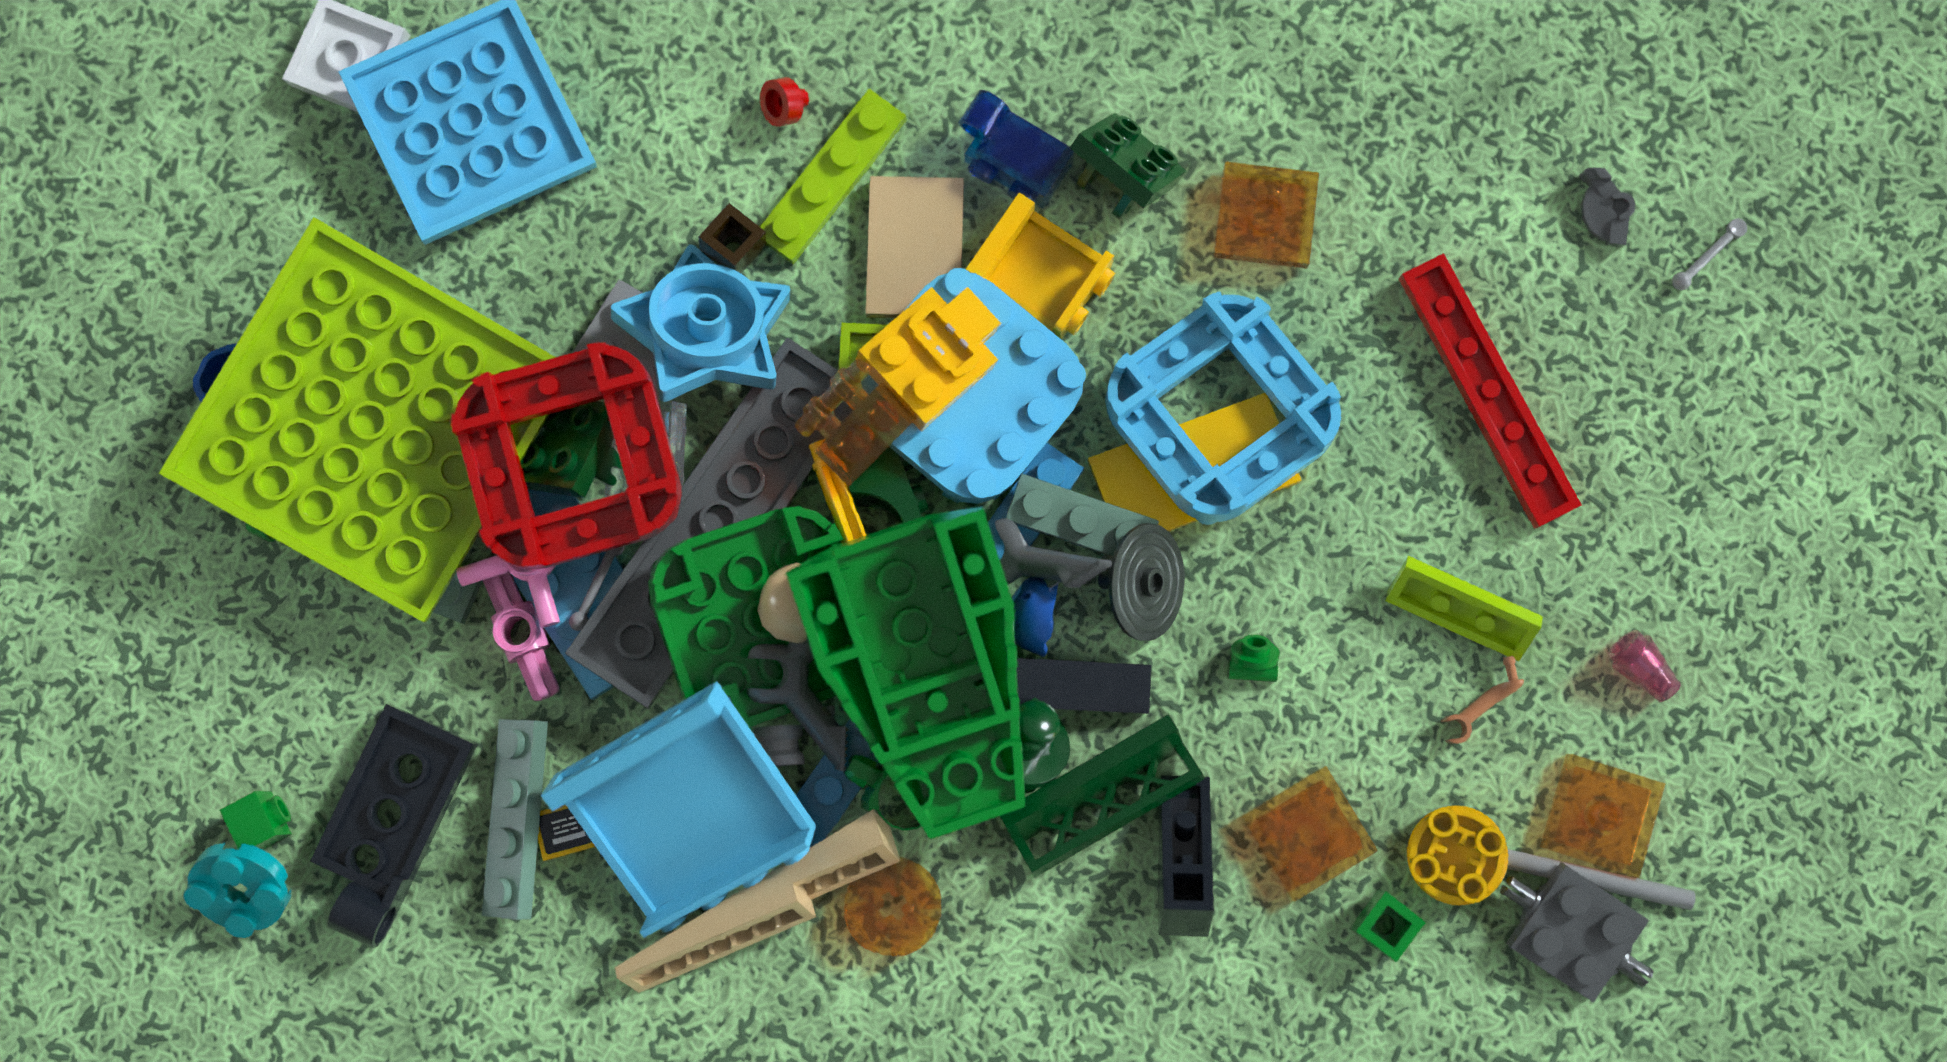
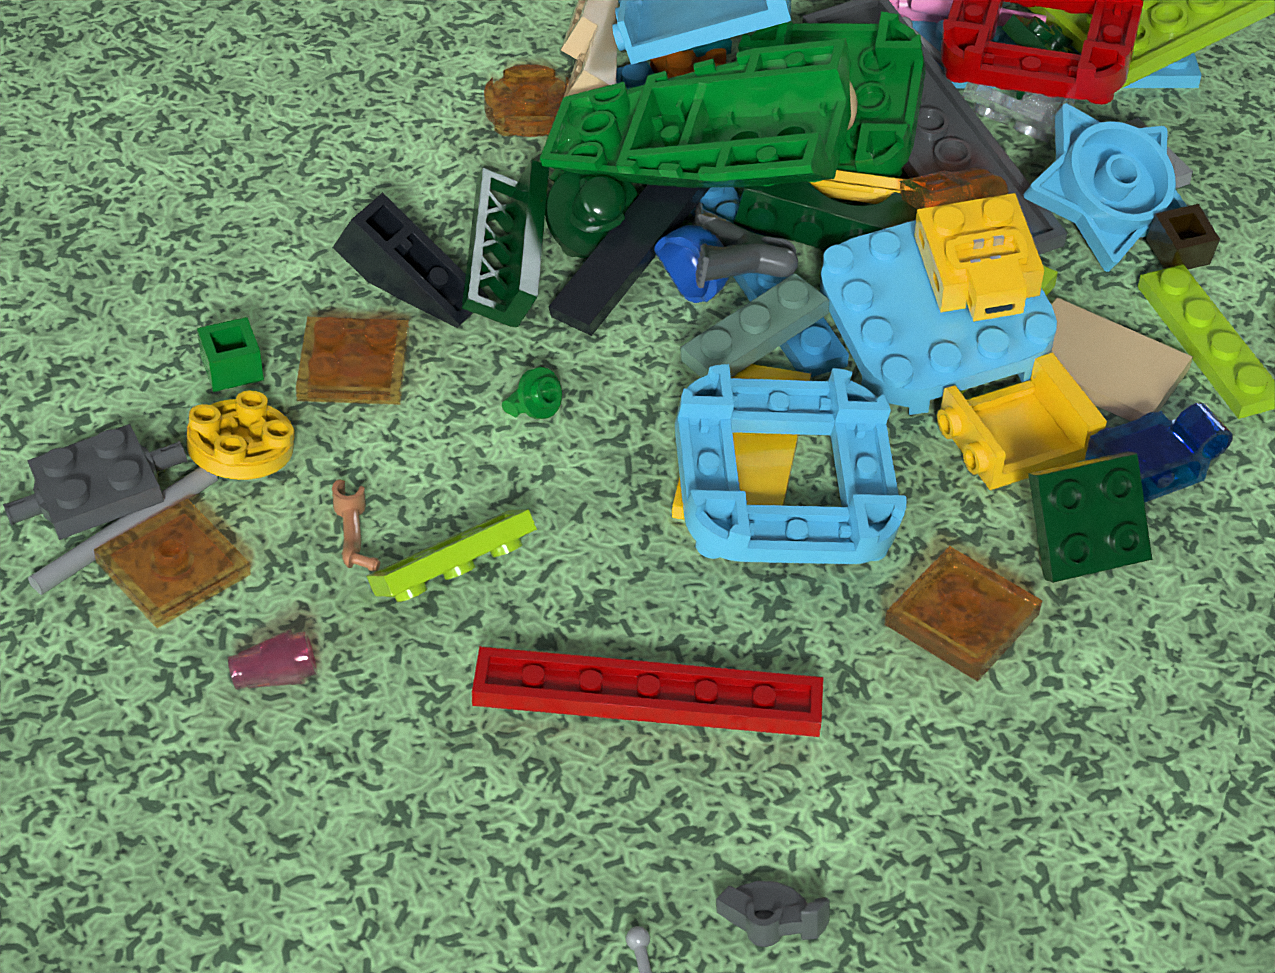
camera: 115 degrees right, 35 degrees down
pearl dark grey shield [1098,524,1185,641] -> none

